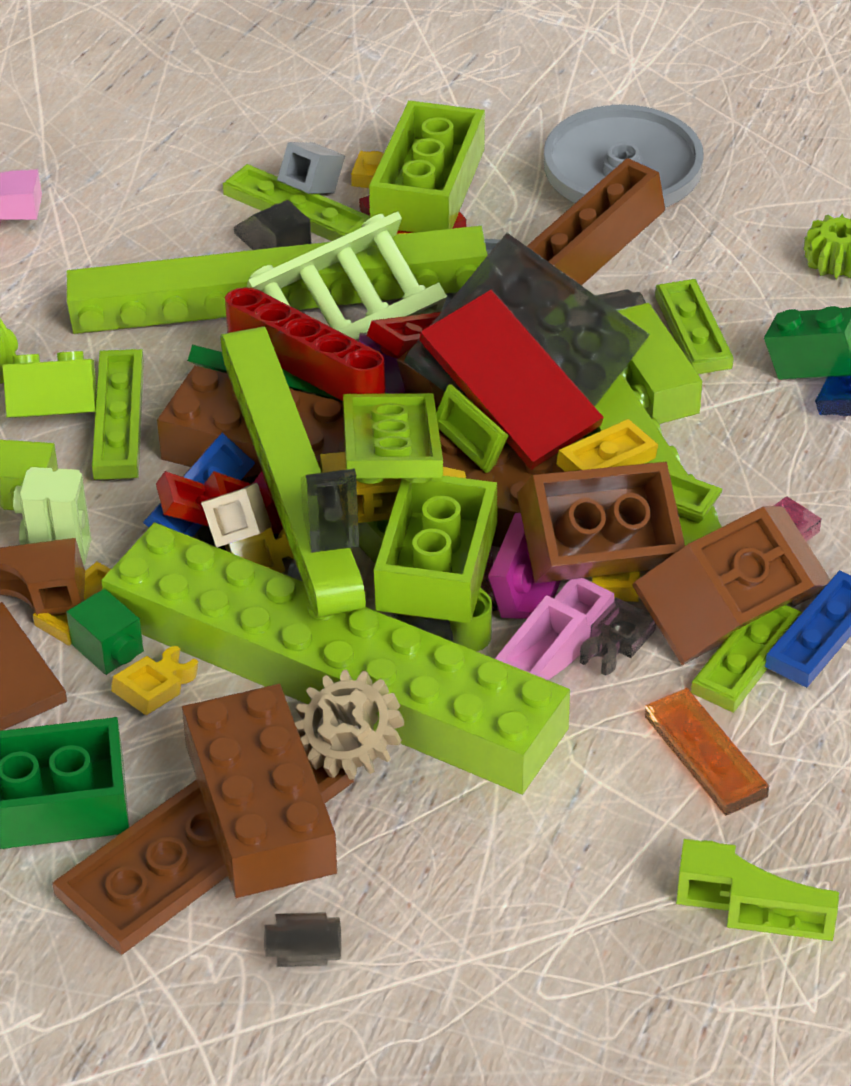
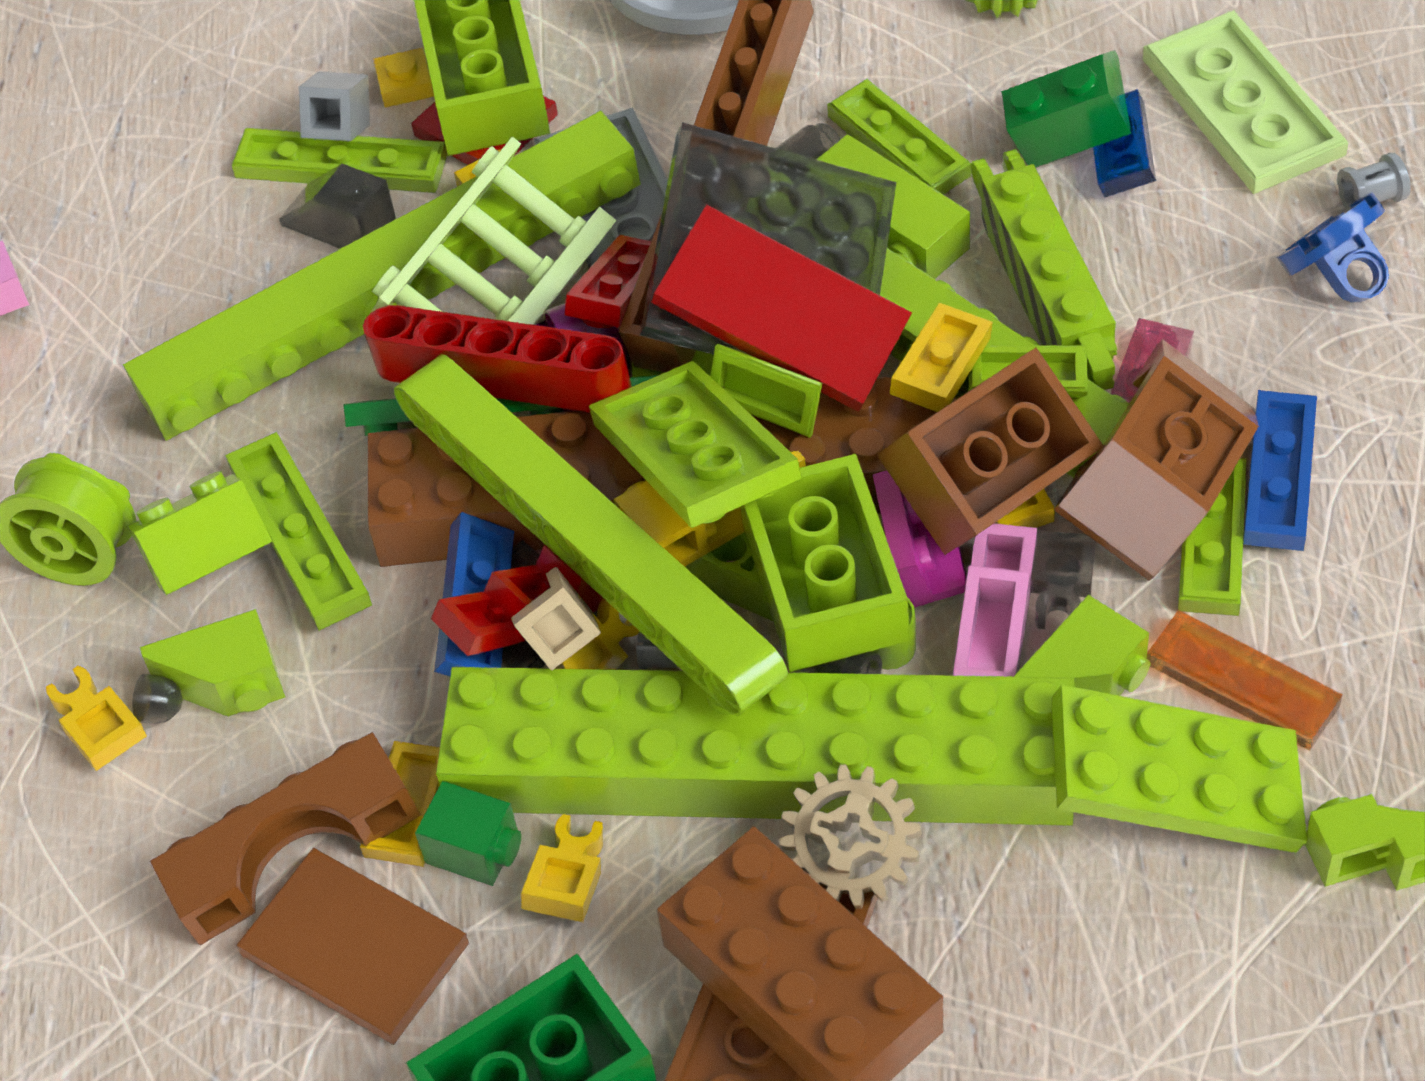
camera: 20 degrees left, 10 degrees up
yellowish green brick [13,467,92,565] -> none
clear smoke slope [301,469,359,553] -> none
none -> lime hinge [970,149,1117,390]
none -> lime slope [1014,595,1151,696]
none -> lime plate [1052,685,1307,853]

